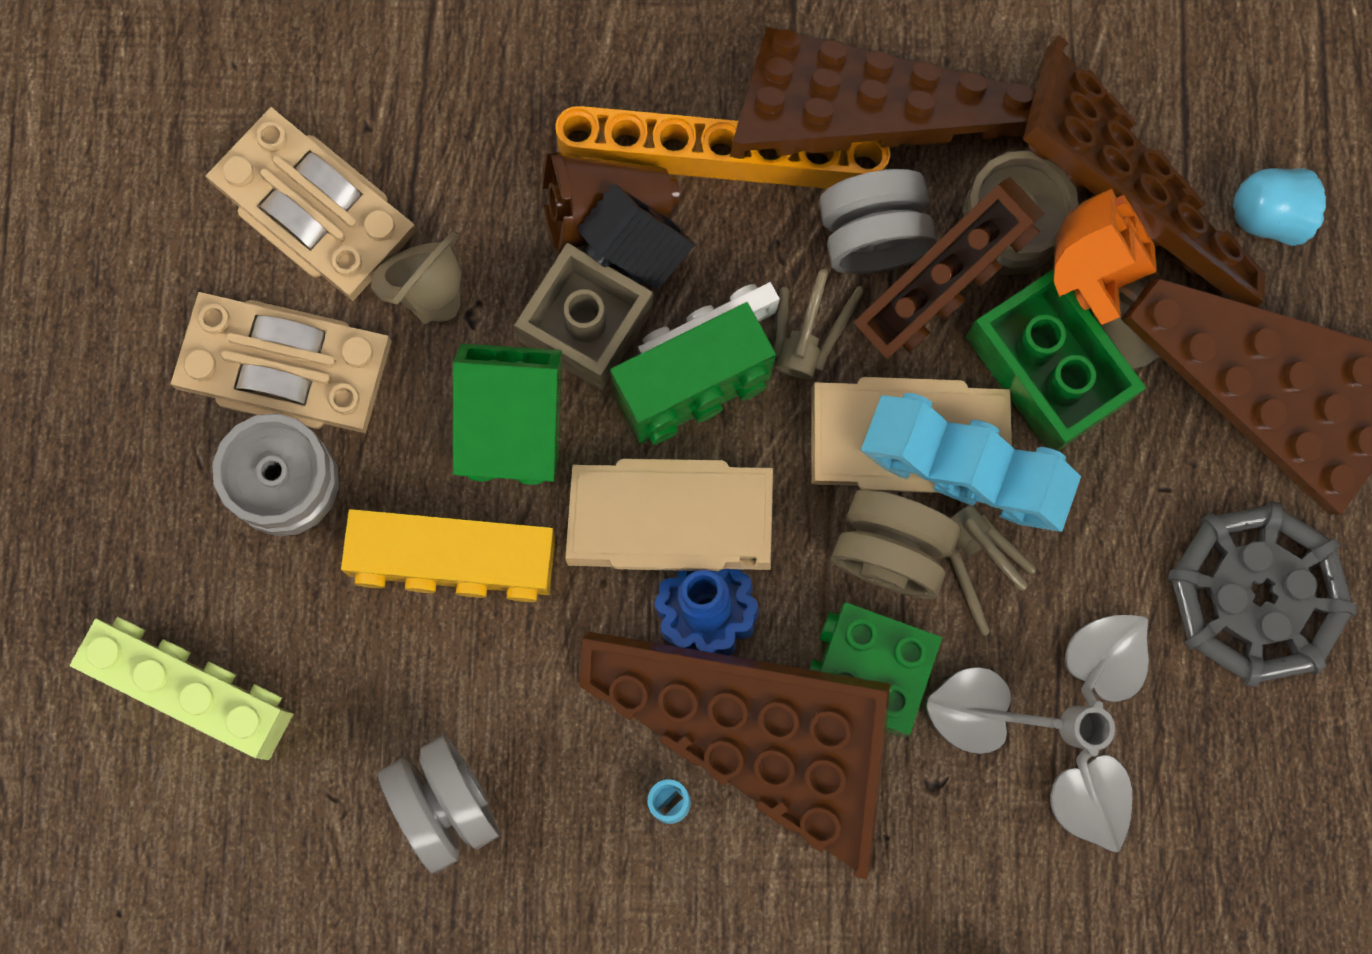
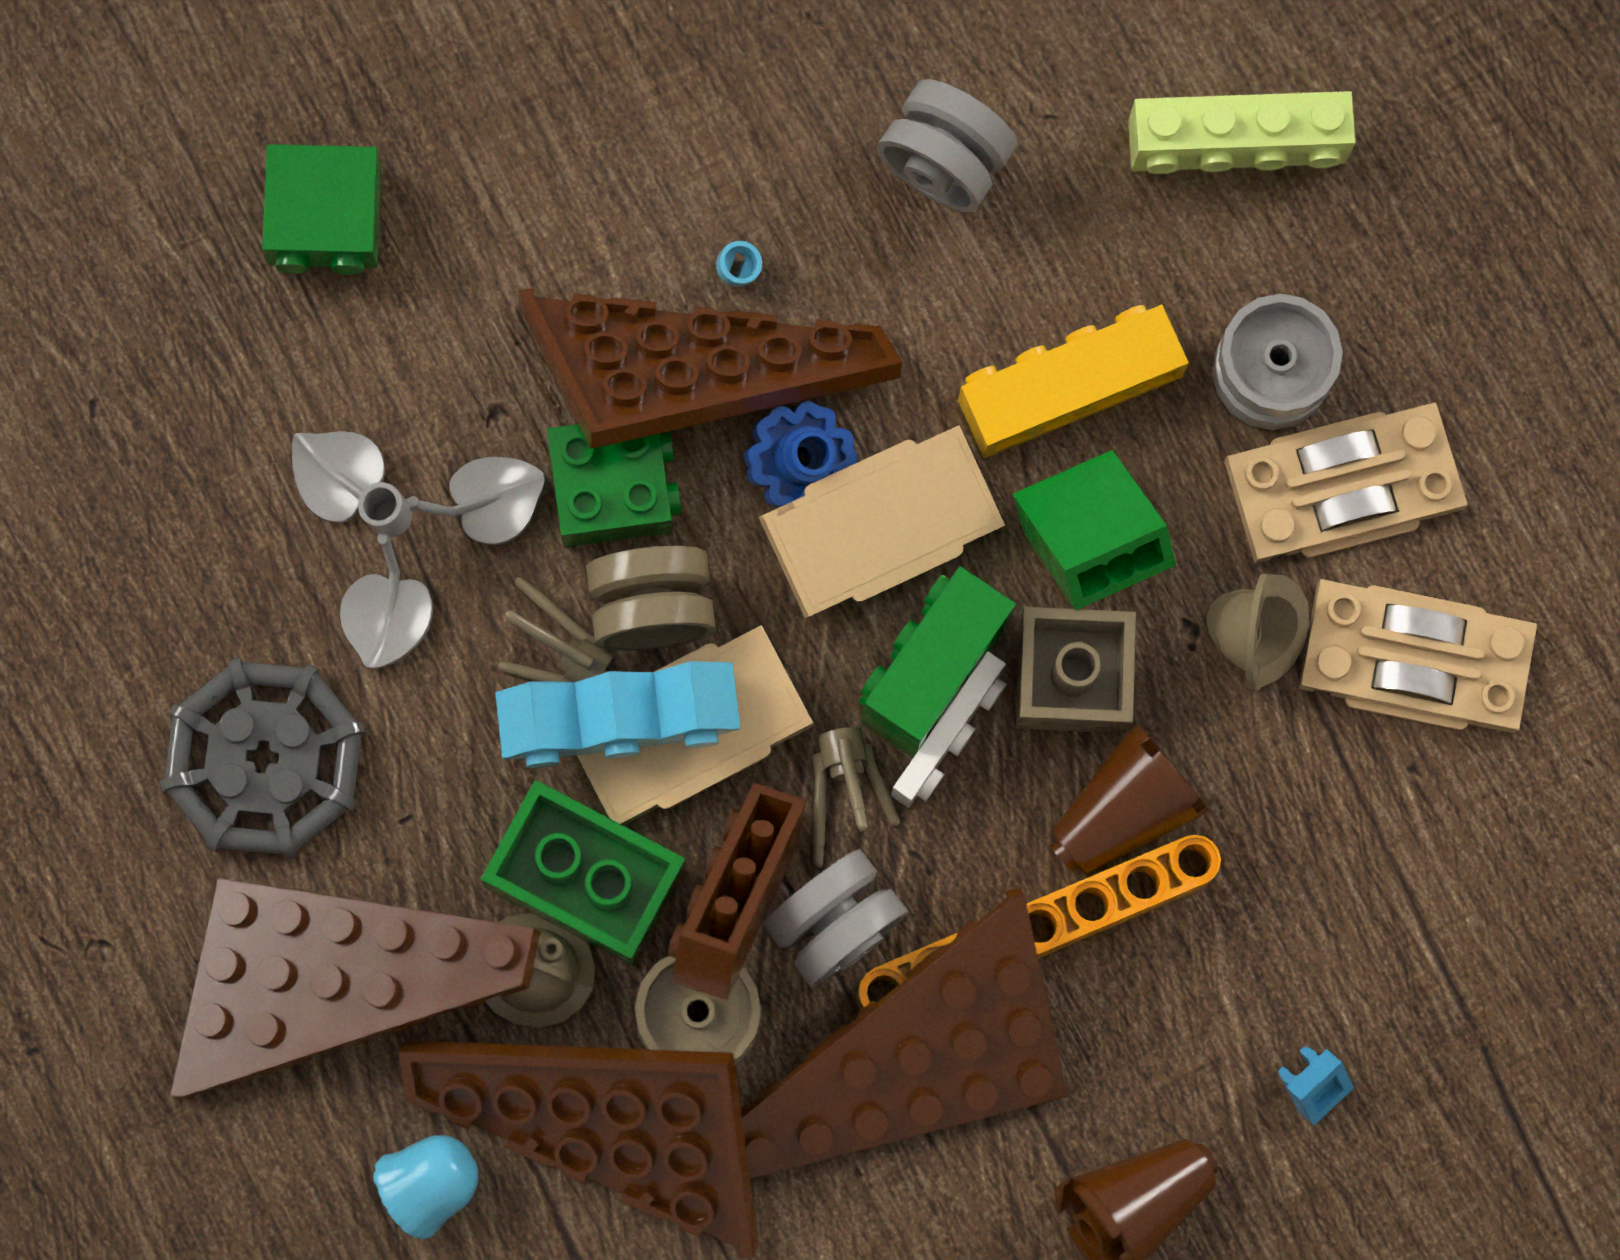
camera: 150 degrees right, 0 degrees up
black brick [578,184,696,290] -> none
orange brick [1054,189,1157,325] -> none

